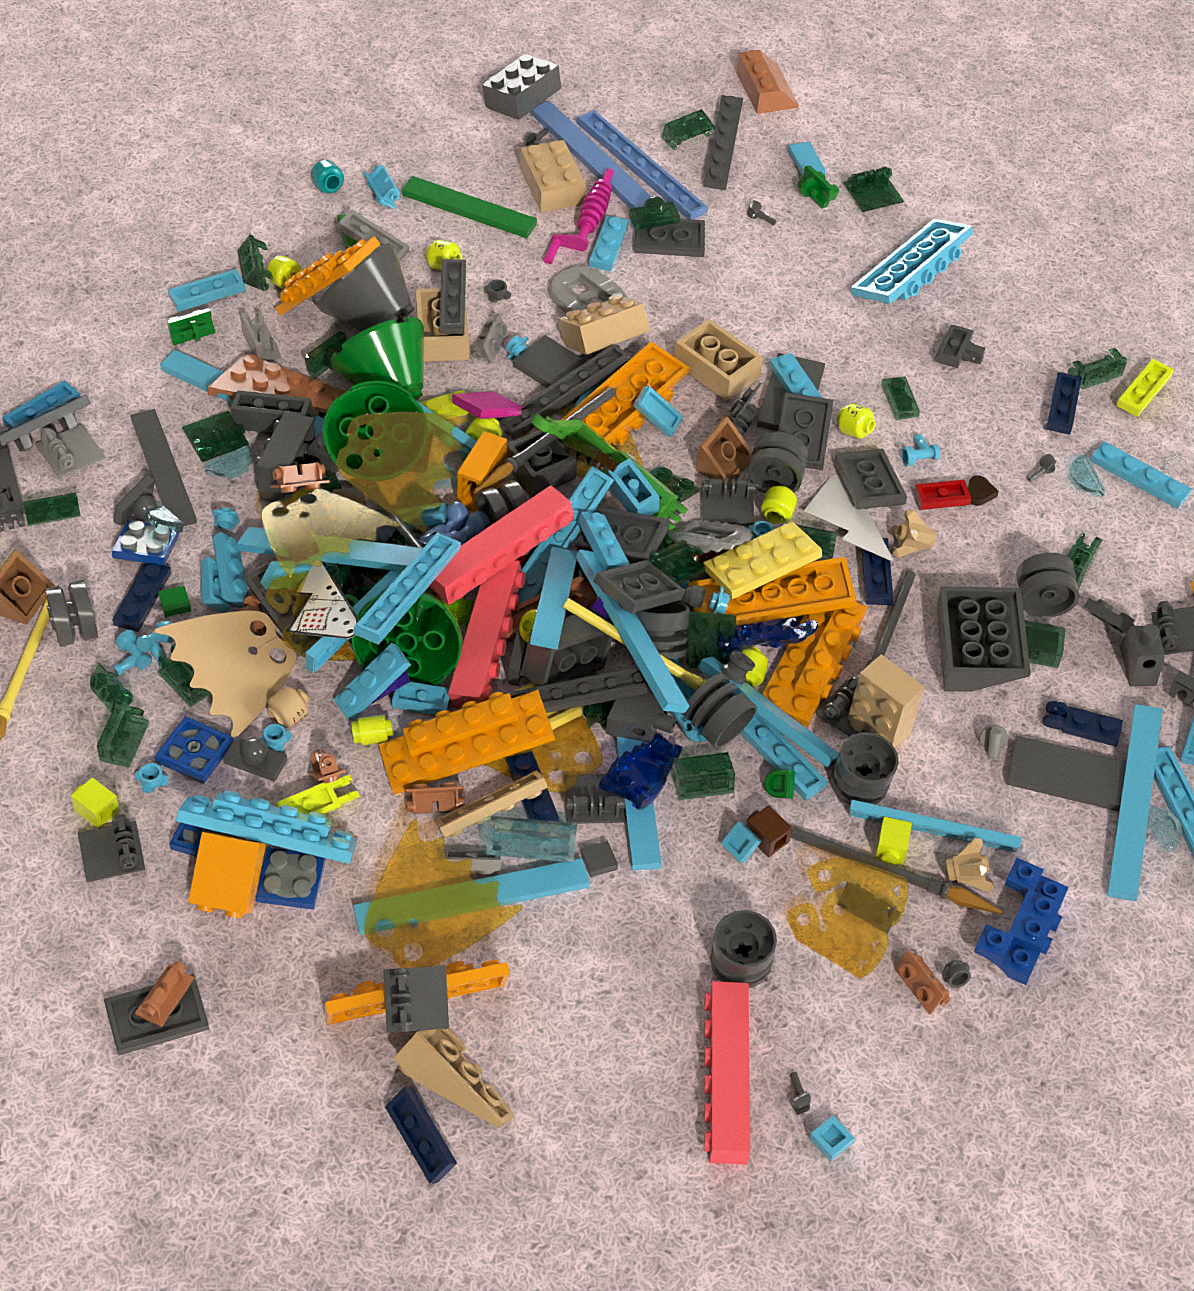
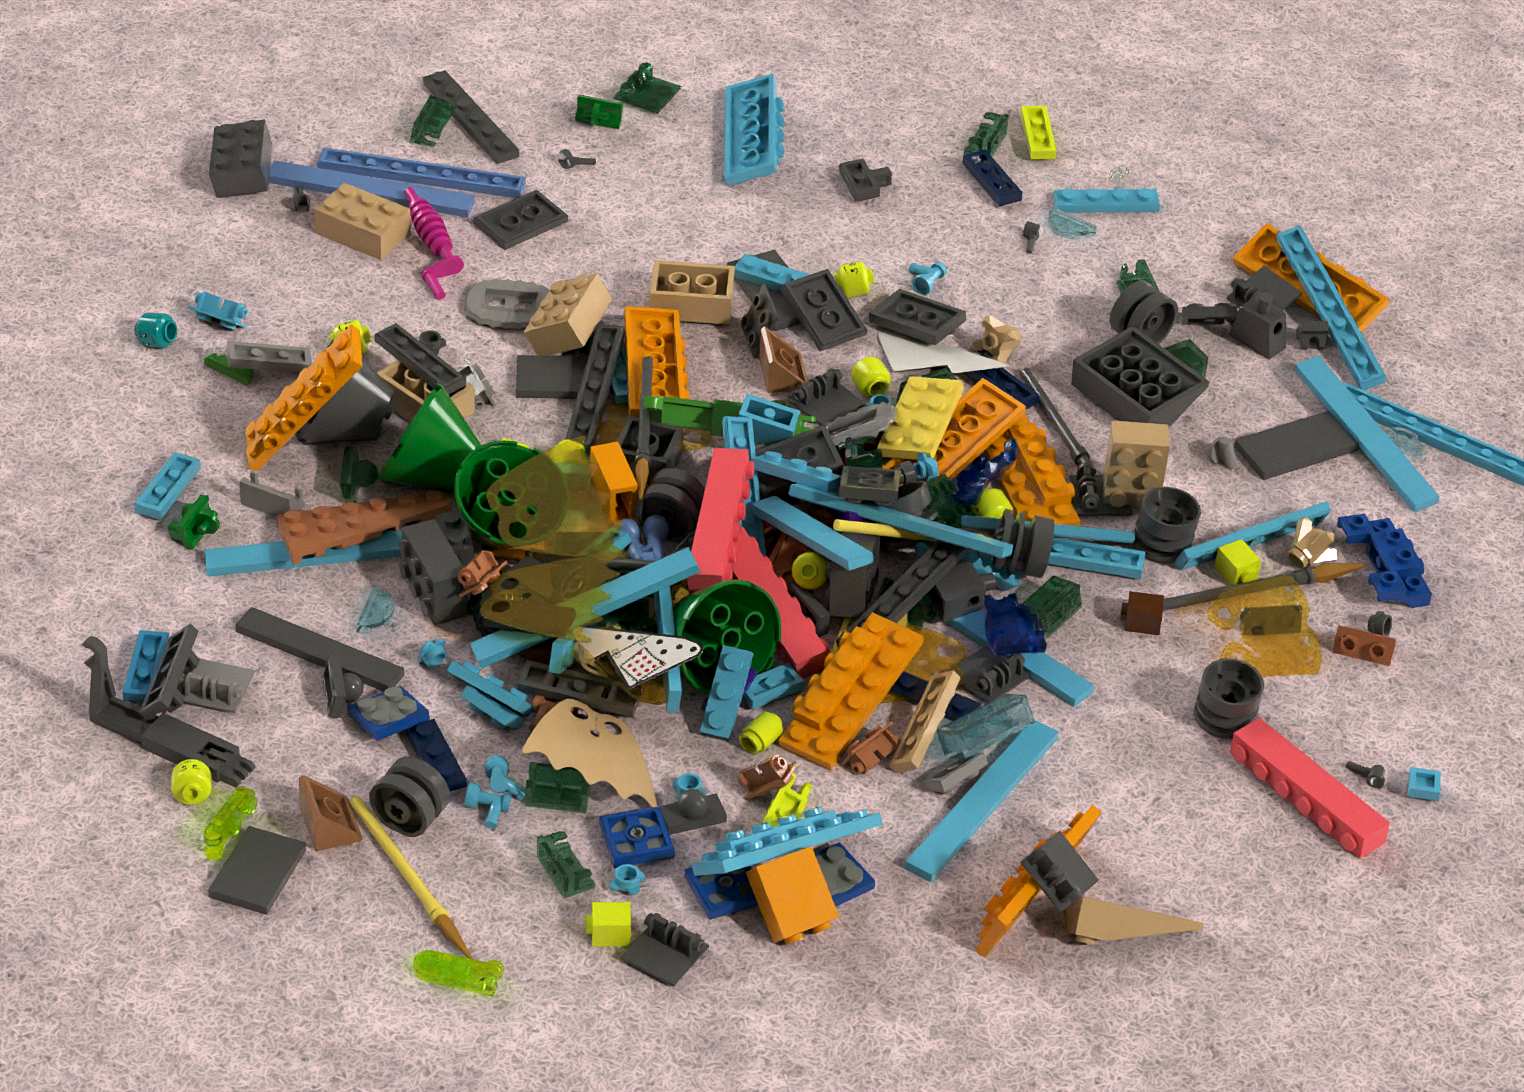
camera: 40 degrees left, 10 degrees down
clear green hinge [23,492,81,526] -> none
clear green hinge [90,663,133,712] -> none
dark grey tile [104,974,209,1056] -> none
nougat hinge [135,961,195,1027] -> none
clear light blue tile [146,506,184,533] -> none
green tile [158,586,191,618] -> none
clear green hinge [182,411,249,462] -> none
dark grey brick [230,390,315,434] -> none
clear green hinge [237,235,273,291] -> none
neon yellow head [267,255,302,289] -> none
tan head [267,686,310,728] -> none
medium azure tile [353,533,461,645] -> none
clear yellow piece [364,819,523,968] -> none
dark blue plate [385,1087,457,1184] -> none
green tile [402,176,537,239] -> none
dark pink tile [451,391,522,419] -> none
medium azure plate [505,335,528,360] -> none
dark brown plate [561,435,619,472] -> none
dark grey tile [580,841,618,877] -> none
medium azure plate [589,215,629,271] -> none
clear green tile [628,196,680,230] -> none
medium azure tile [633,385,683,437] -> none
dark grey wheel [721,650,755,684] -> none
medium azure plate [721,822,762,863] -> none
nougat slope [736,50,799,114] -> none
dark grey wheel [747,432,809,494] -> none
green tile [764,769,795,799] -> none
medium azure tile [788,141,826,177] -> none
clear green plate [881,376,920,420] -> none
red plate [914,479,971,510] -> none
dark brown tile [968,475,999,506] -> none
dark blue hinge [1043,701,1123,747] -> none

